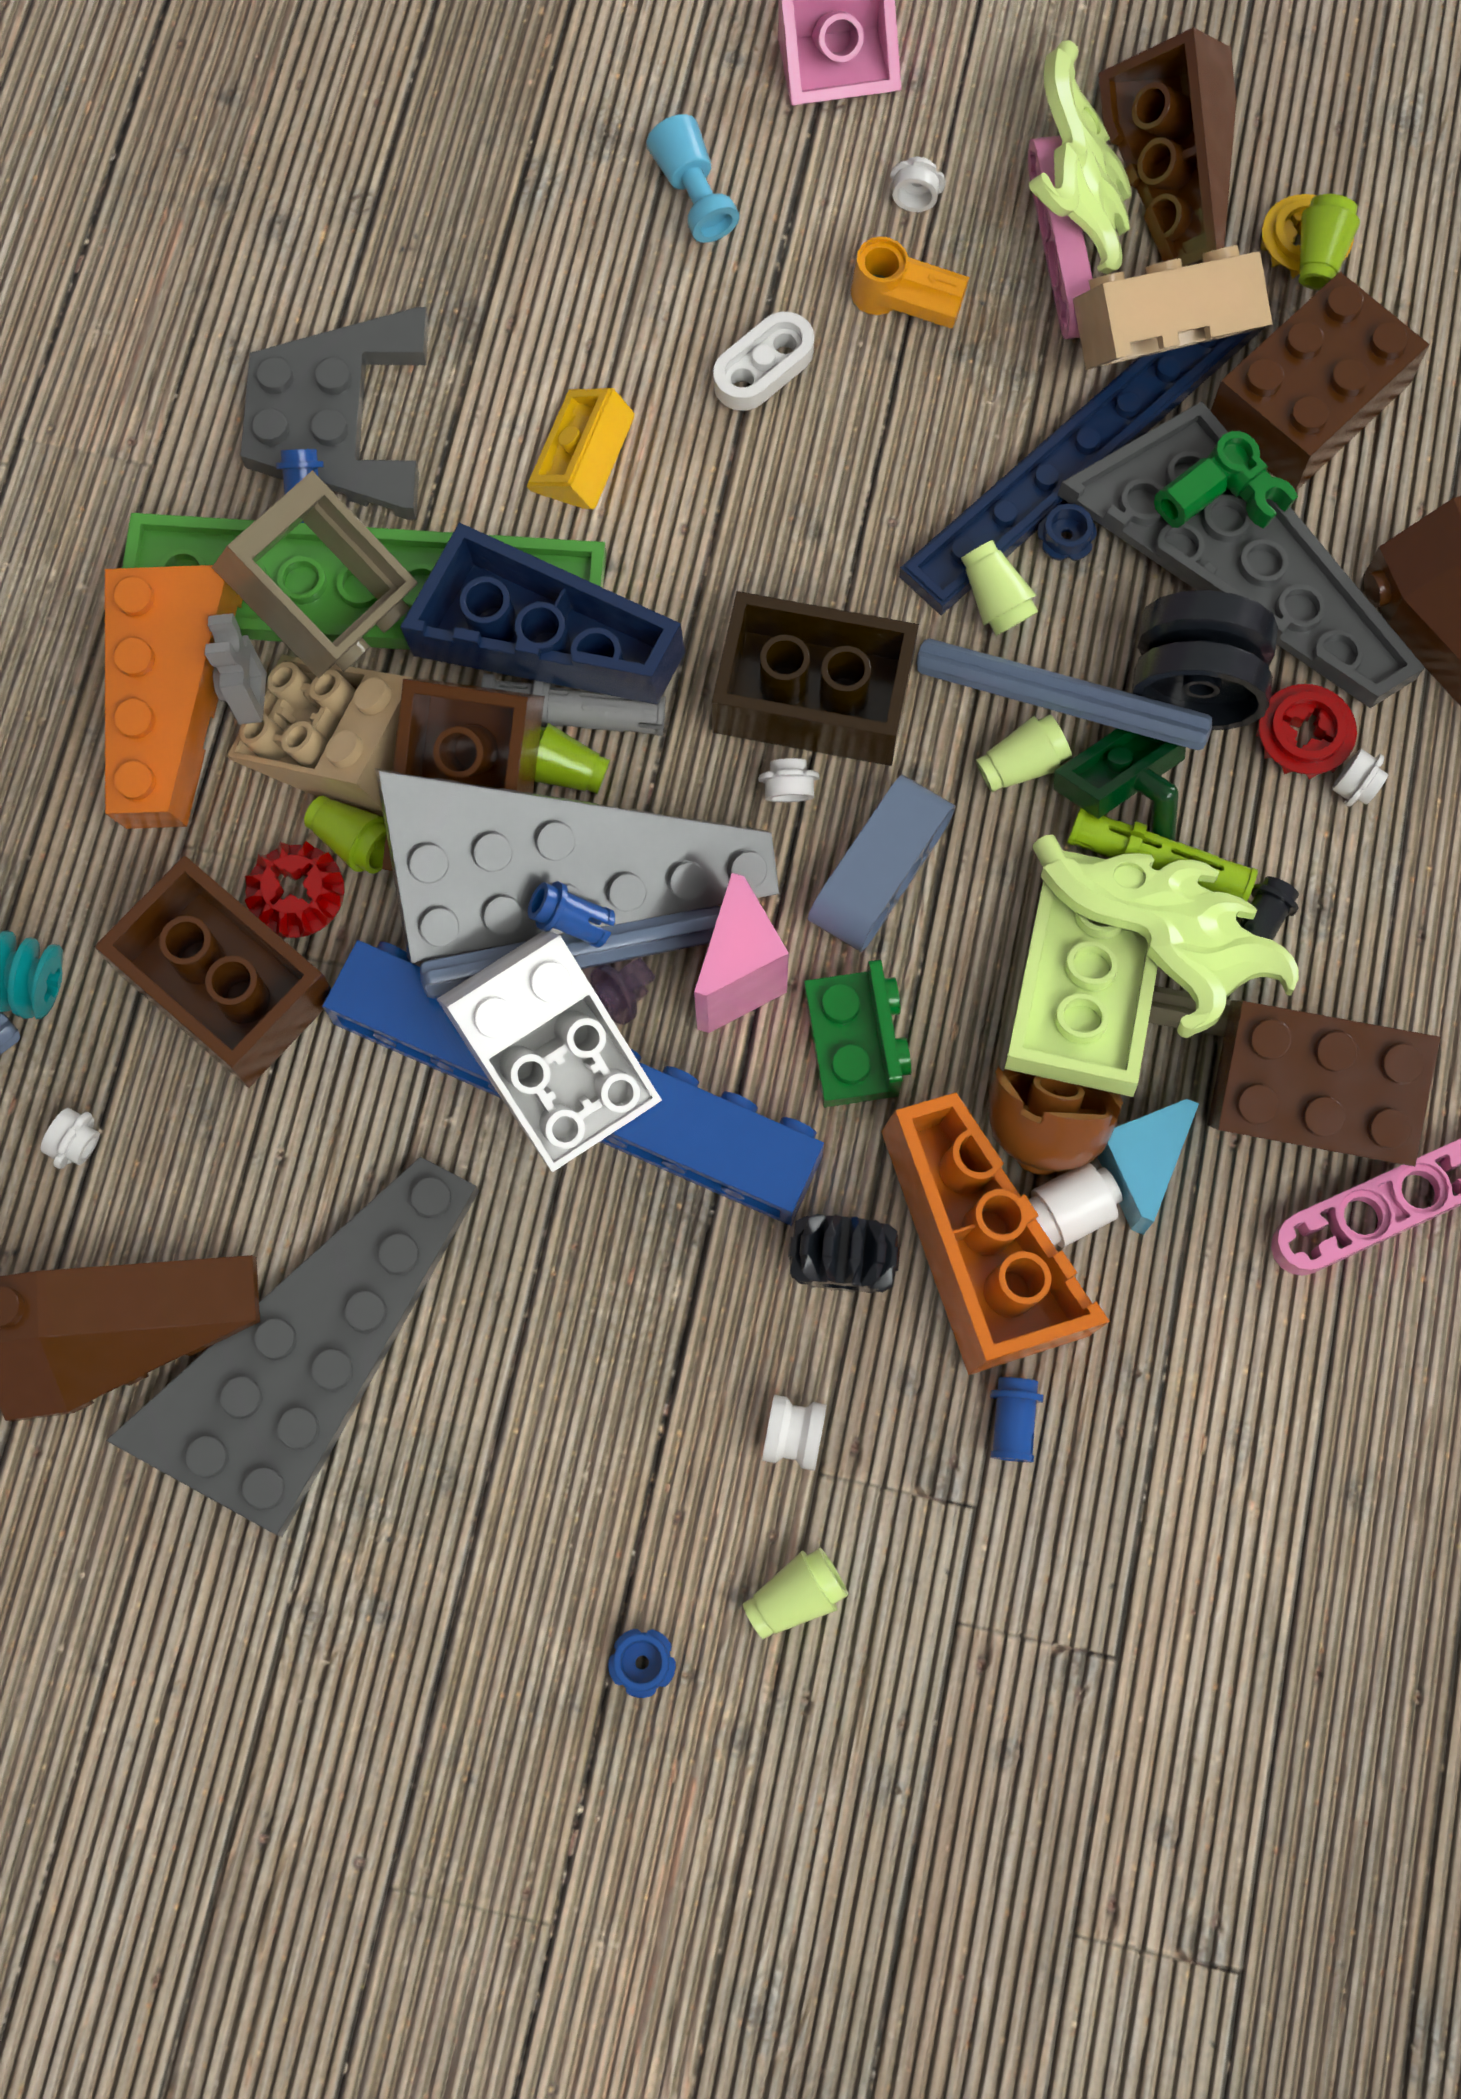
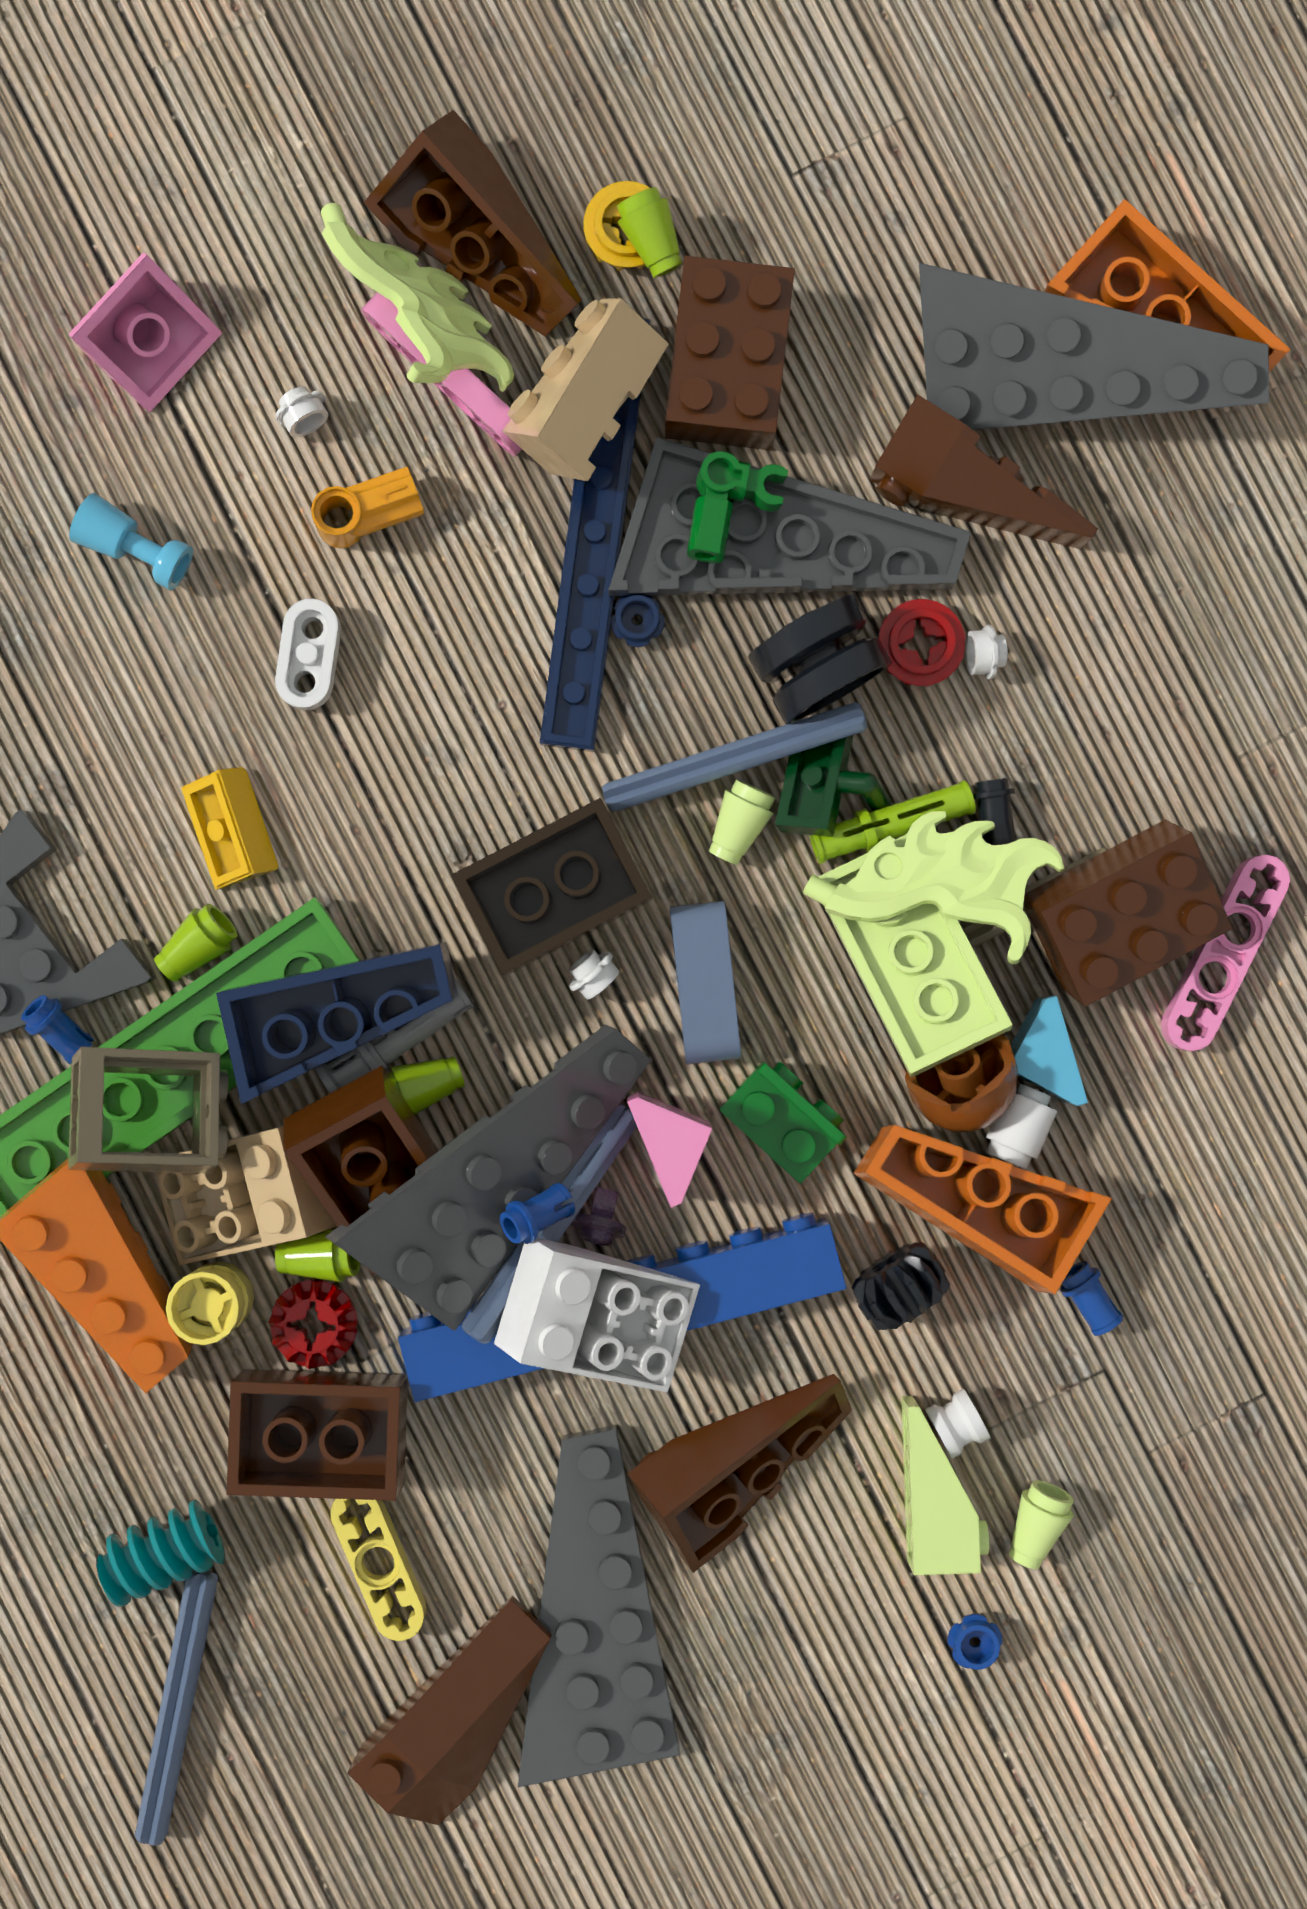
camera: 40 degrees left, 15 degrees up
white plate [40,1108,100,1169] -> none
light grey plate [205,613,267,725] -> none
yellowish green cone [961,540,1039,636] -> none
none -> lime cone [154,904,238,982]
none -> light yellow wheel [166,1261,254,1345]
none -> light yellow beam [330,1499,427,1641]
none -> reddish brown wedge [627,1374,852,1573]
none -> yellowish green slope [901,1396,989,1575]

